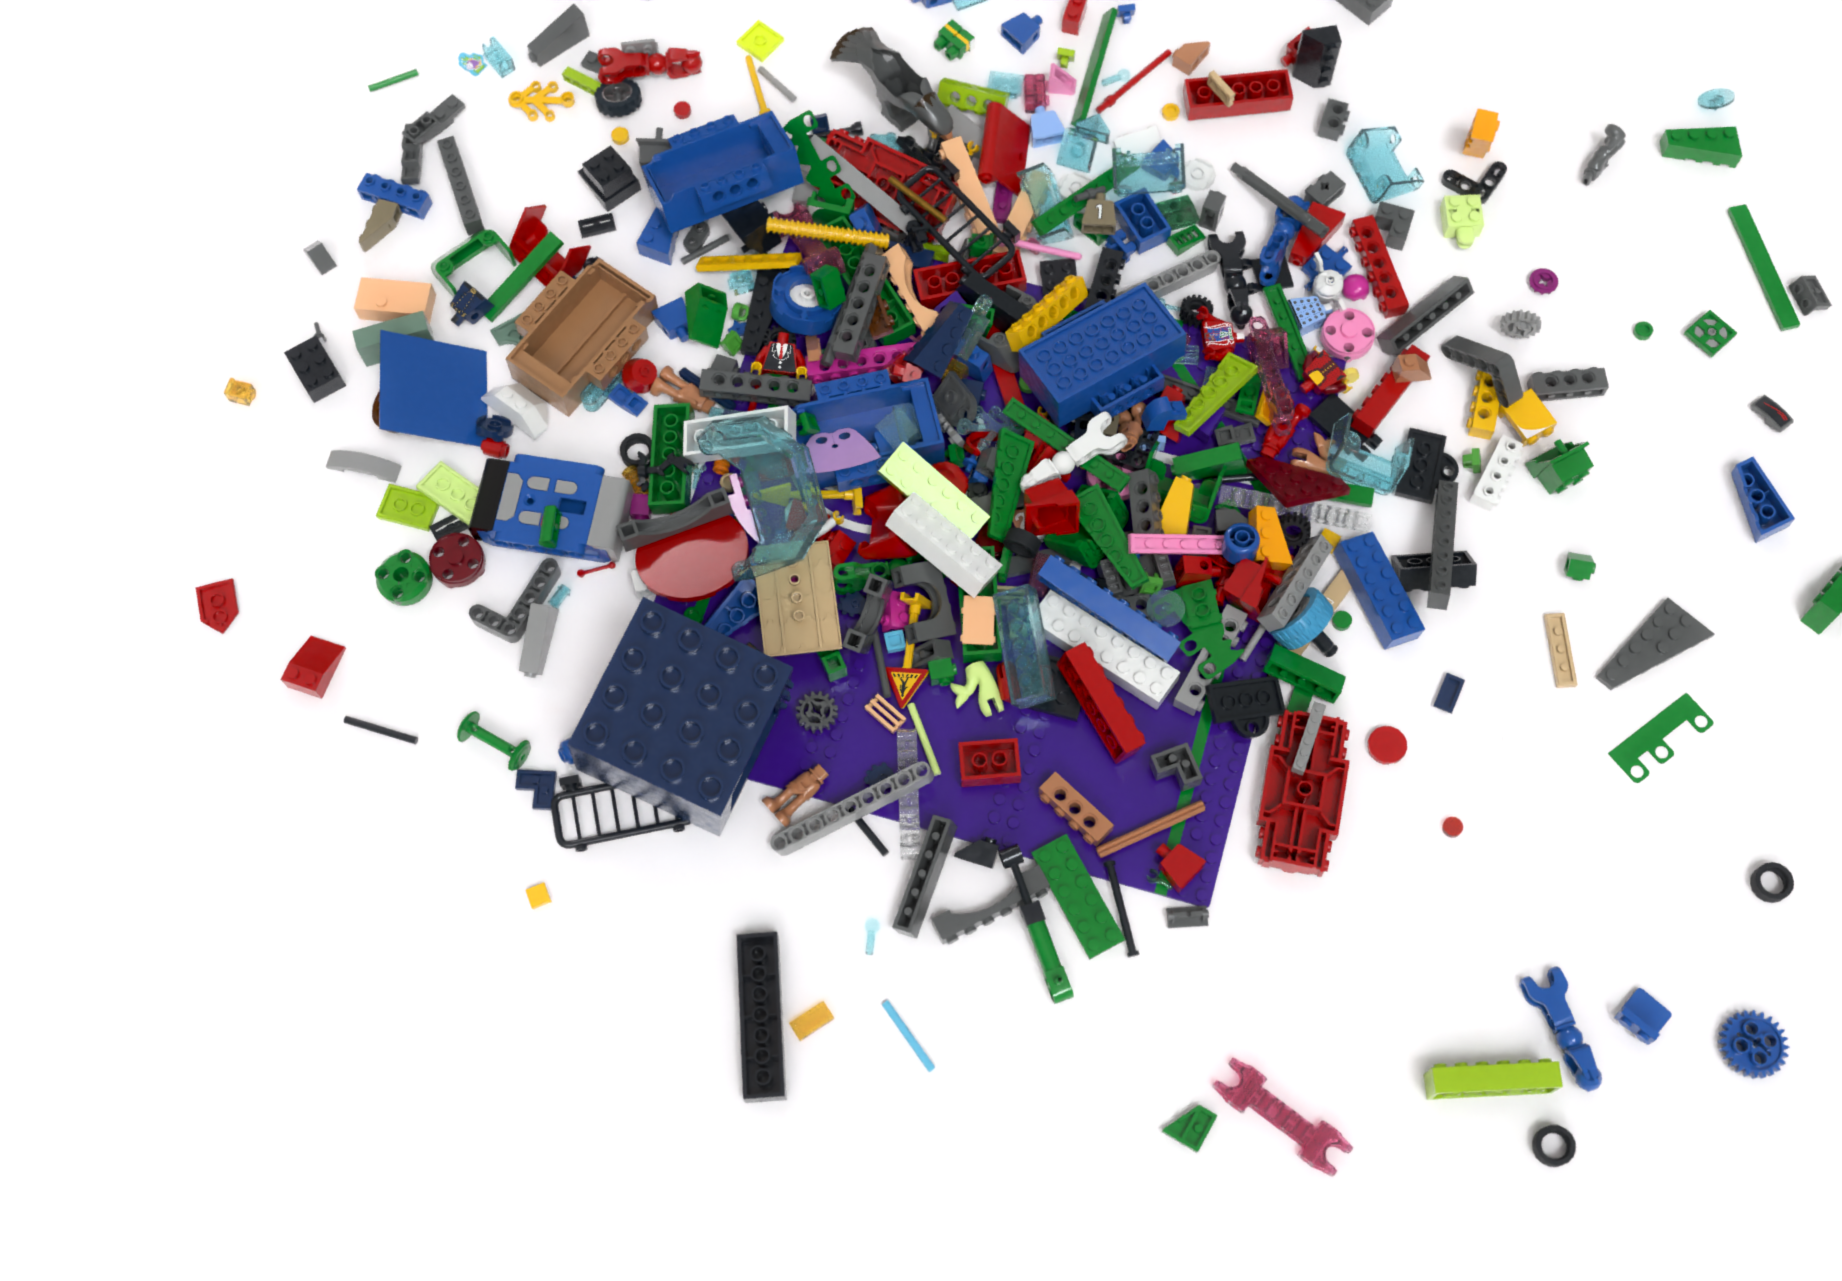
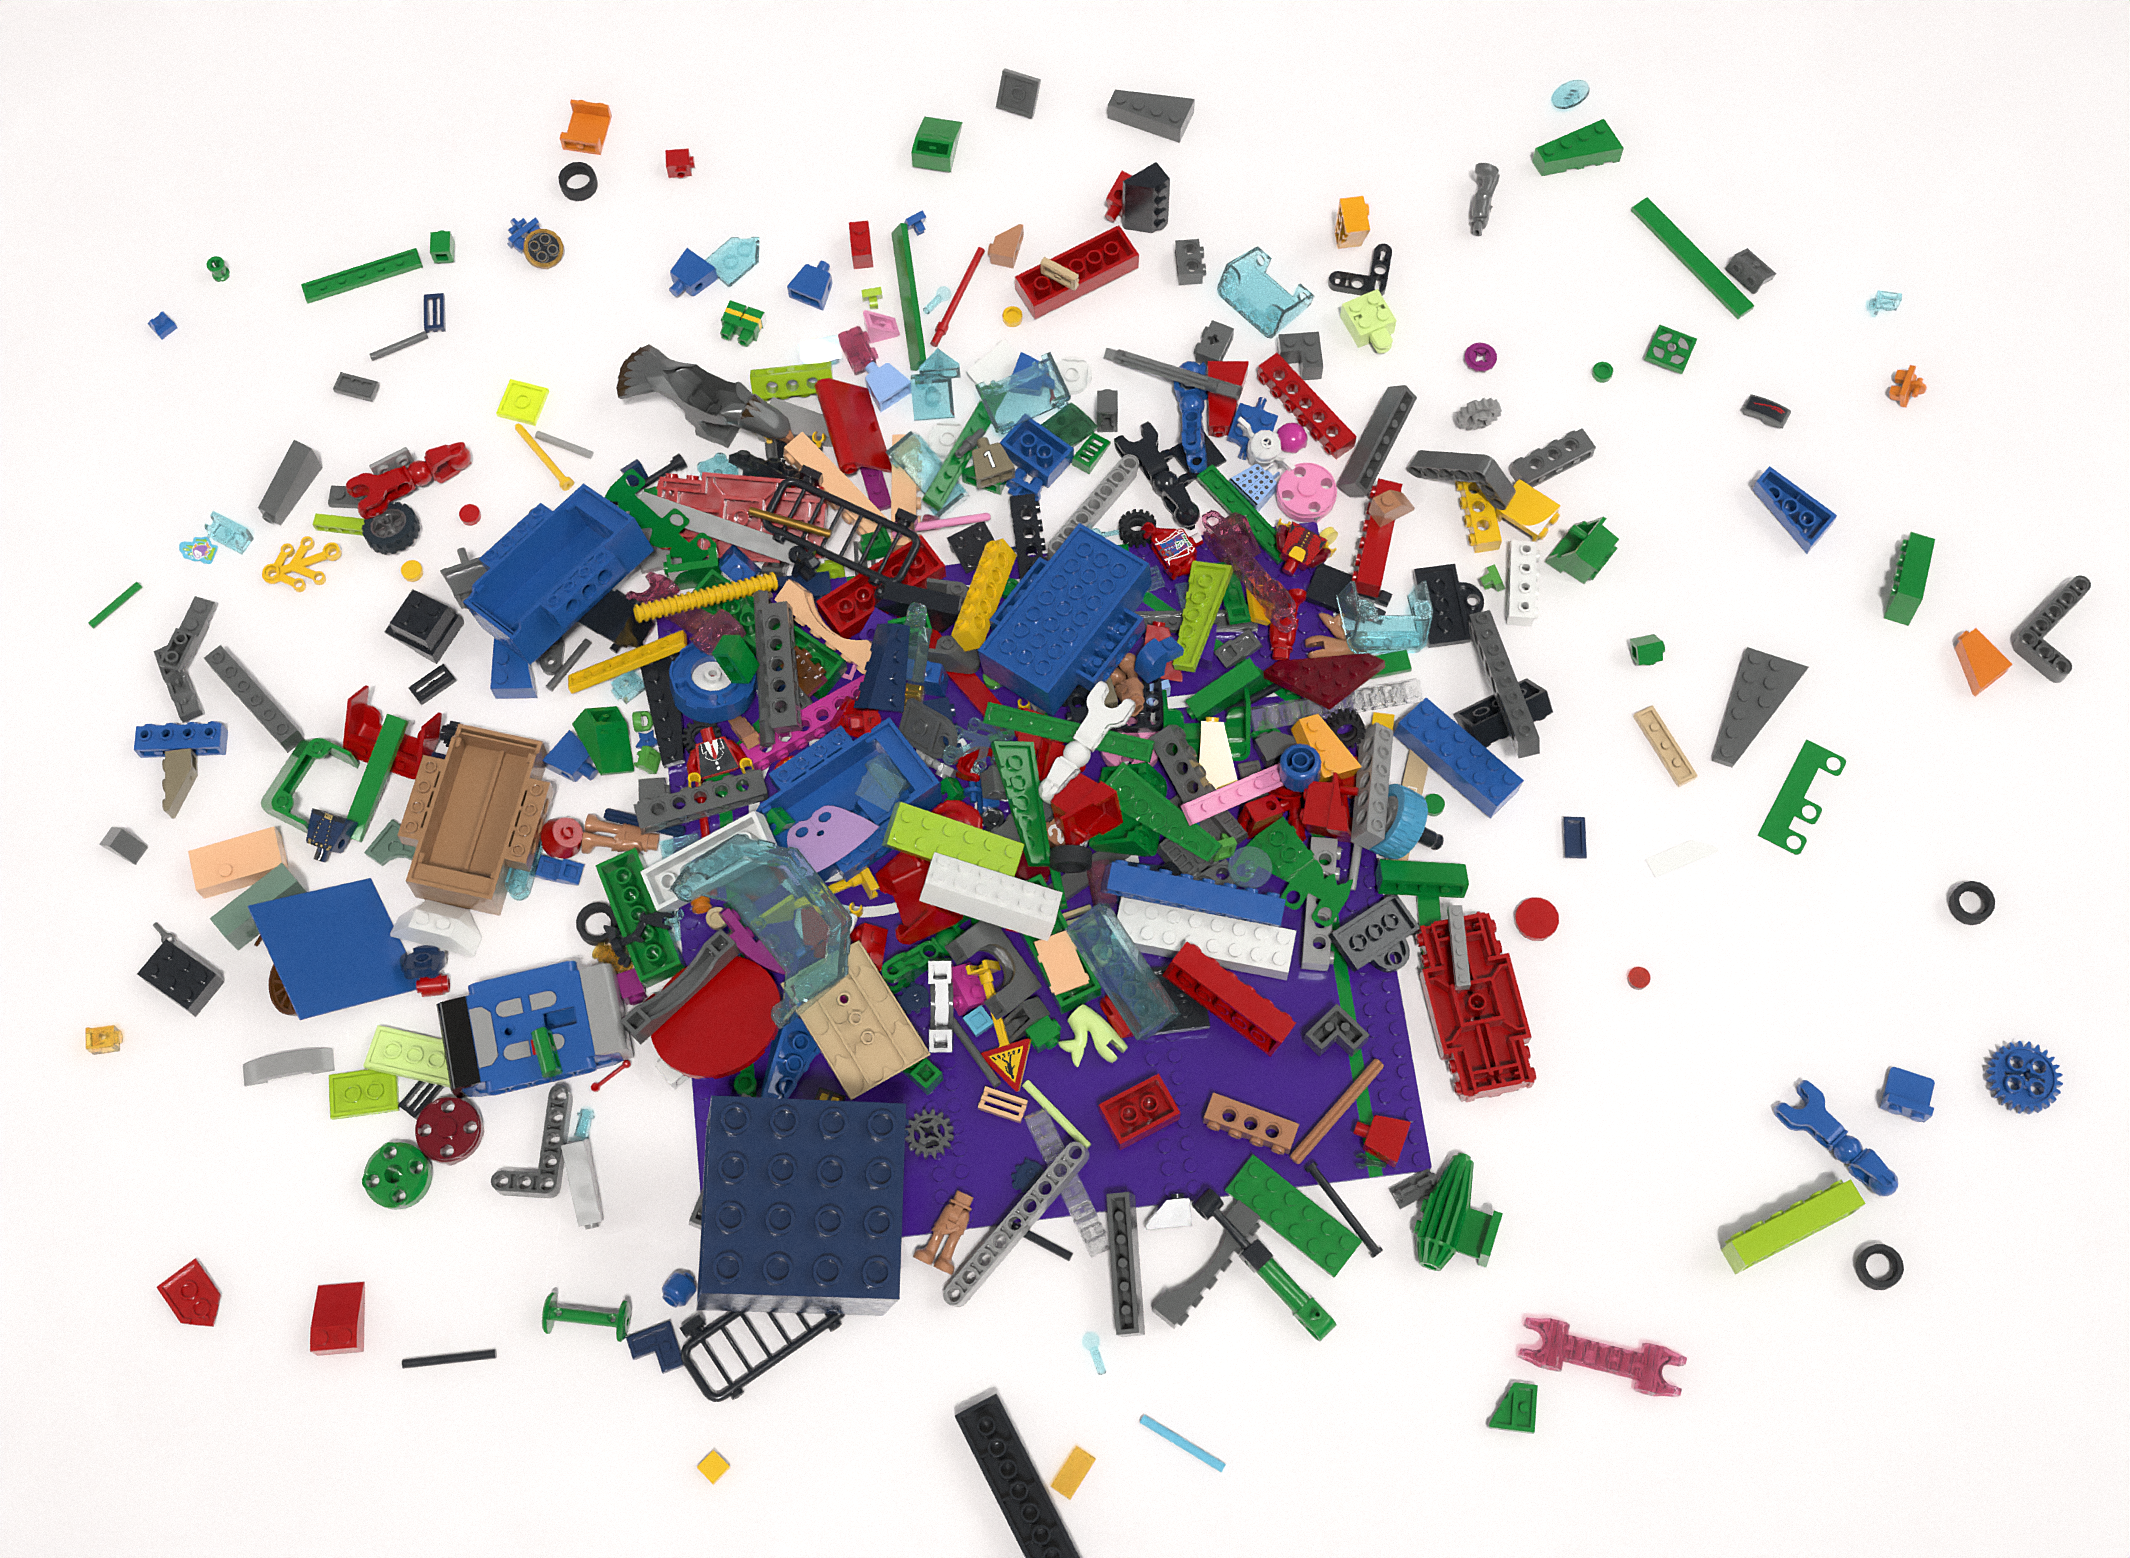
camera: 25 degrees left, 0 degrees up
none -> green piece [1413,1153,1503,1271]

